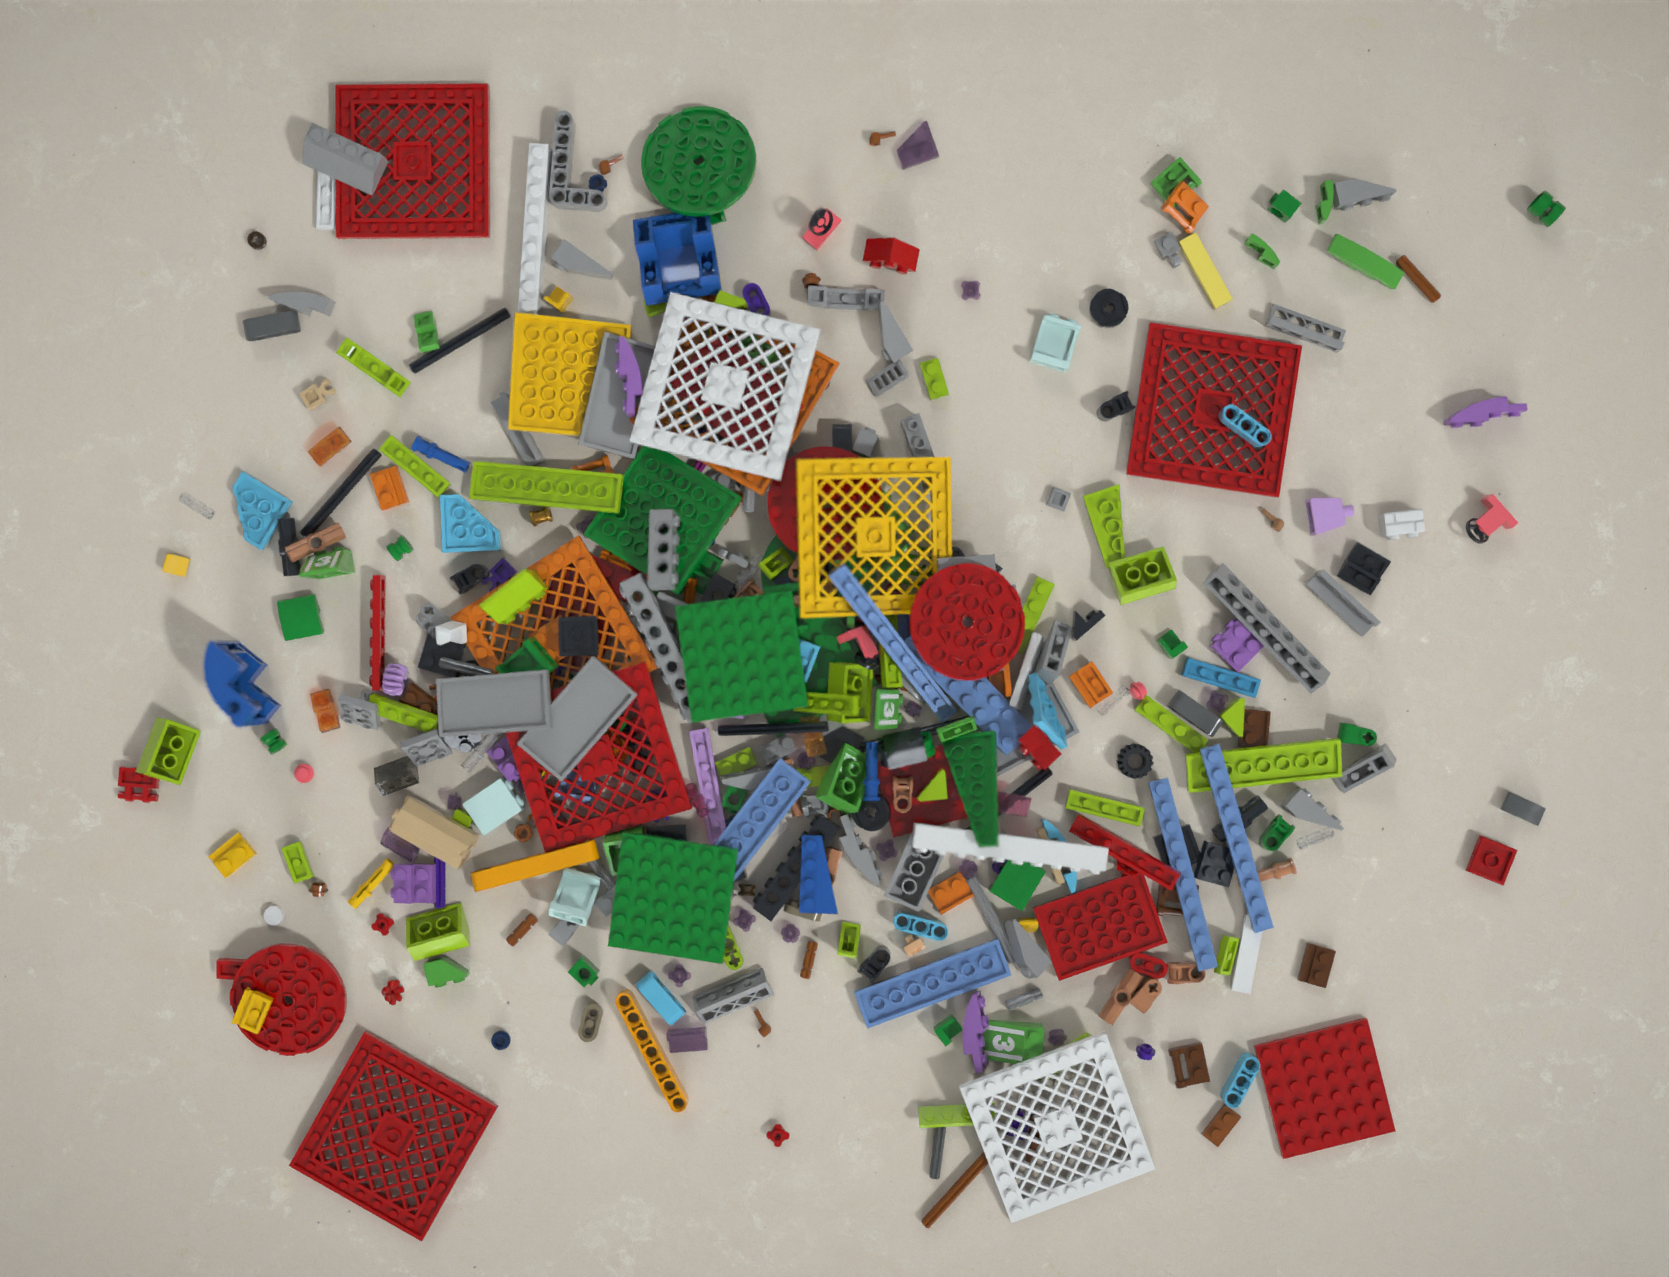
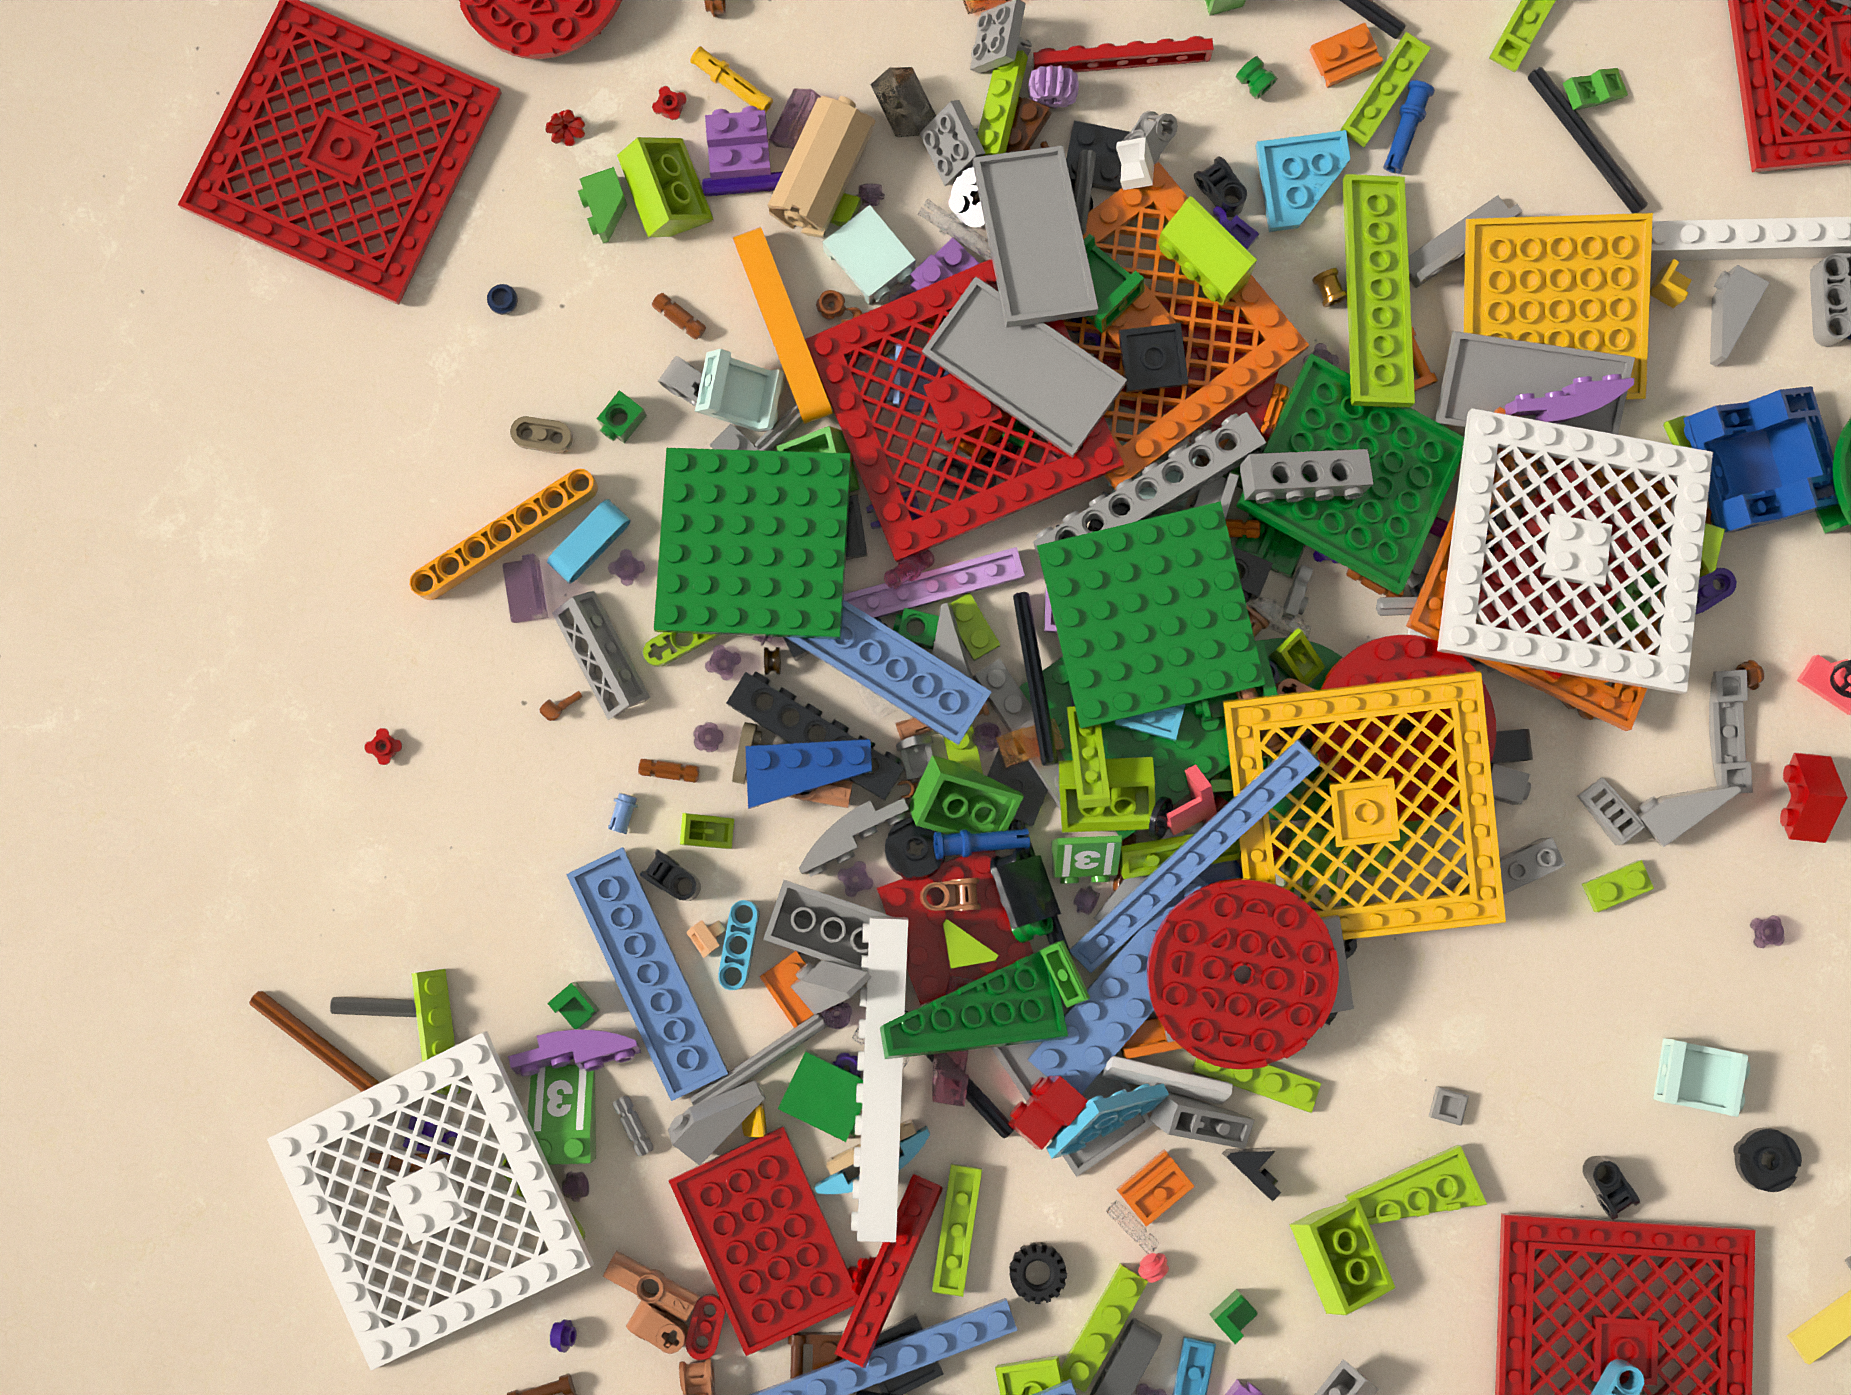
camera: 80 degrees right, 5 degrees down
none -> medium blue pin [608,793,638,834]
none -> light grey slope [790,960,871,1015]

